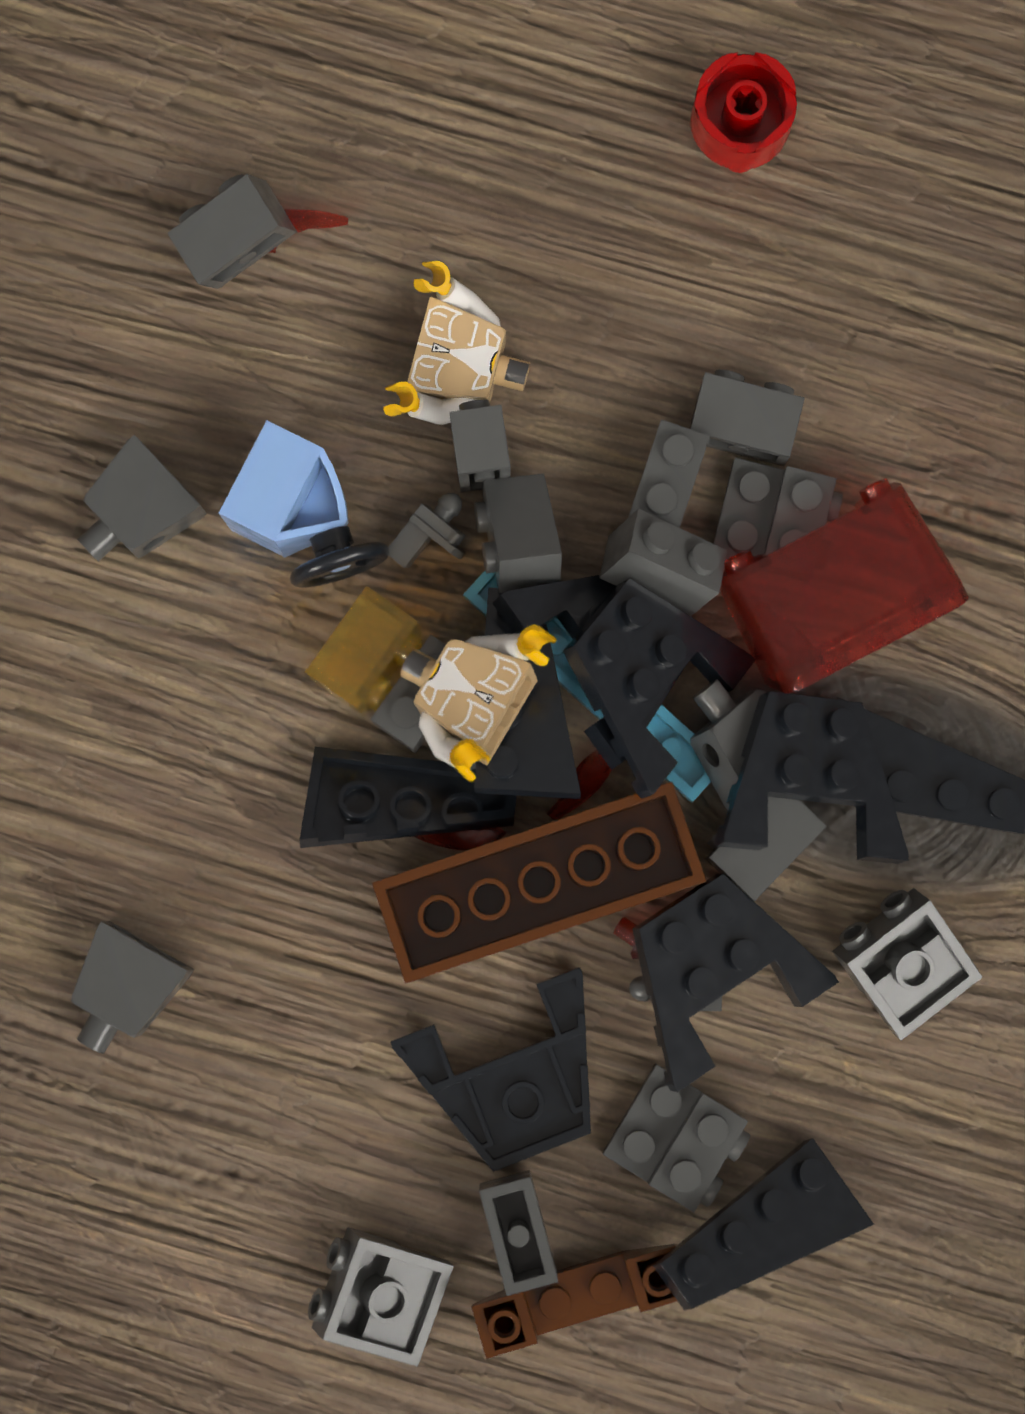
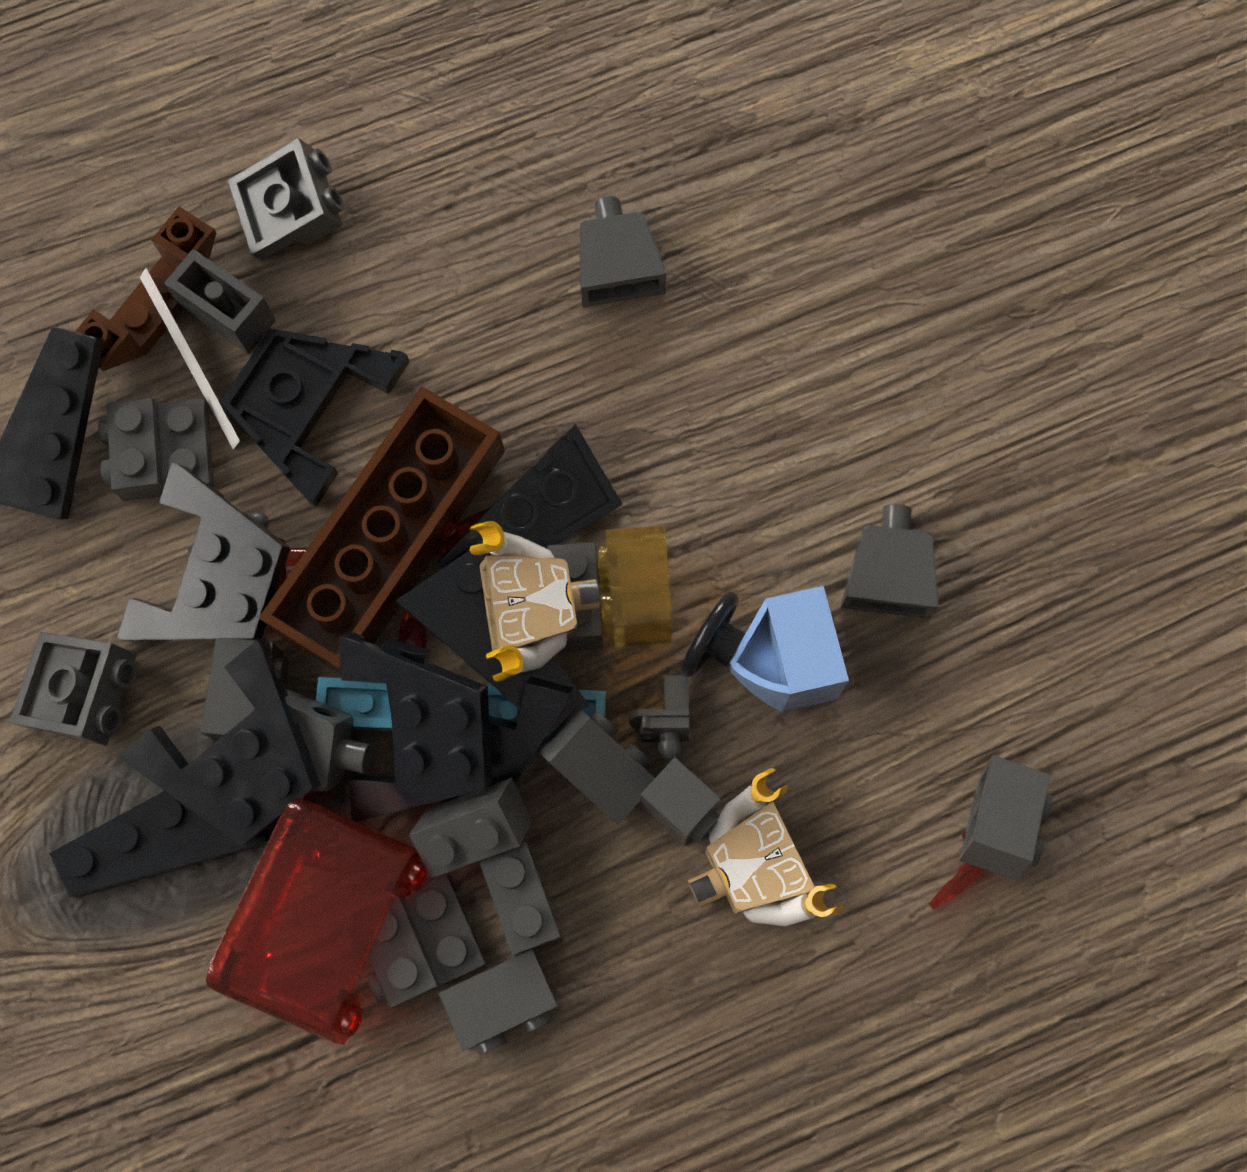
camera: 145 degrees right, 10 degrees down
none -> white sticker [140,268,240,449]

